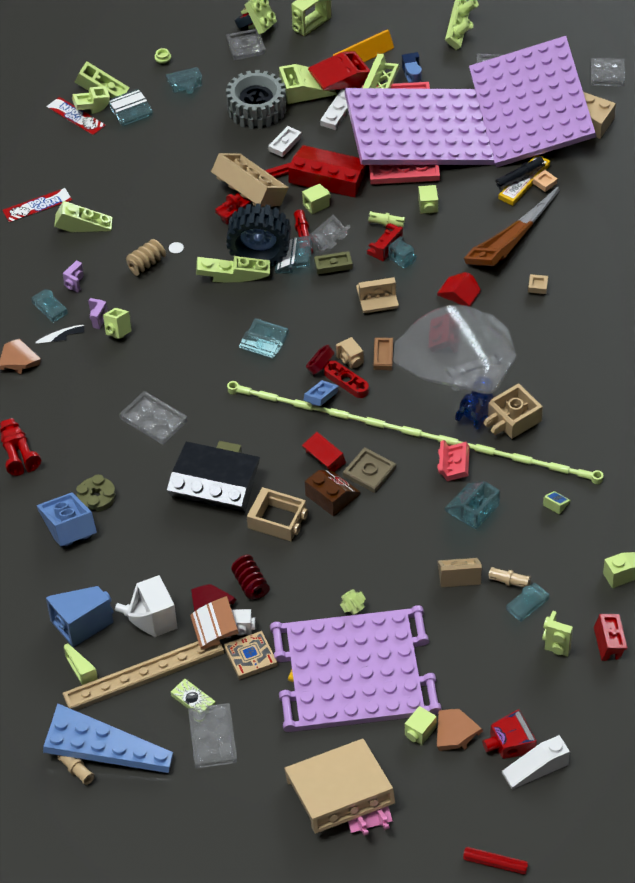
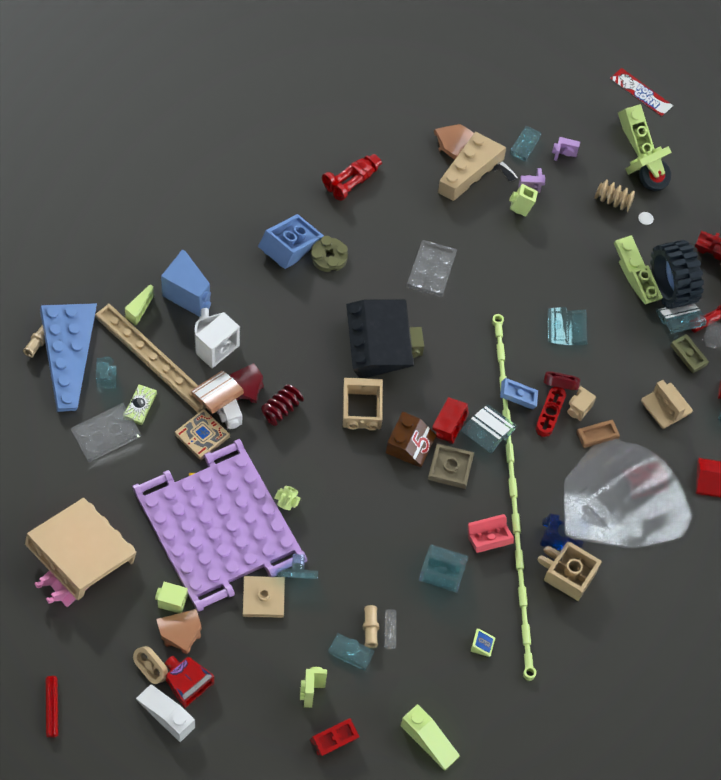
camera: 60 degrees right, 10 degrees up
tan slope [438,558,482,587] -> none
none -> clear light blue brick [96,357,117,388]
none -> tan plate [133,646,168,684]
none -> tan plate [243,576,285,618]
none -> clear light blue tile [277,554,318,579]
none -> clear axle [385,609,397,649]
none -> tan wedge [438,131,506,201]
none -> clear light blue slope [461,405,517,454]
none -> plate [625,146,672,191]

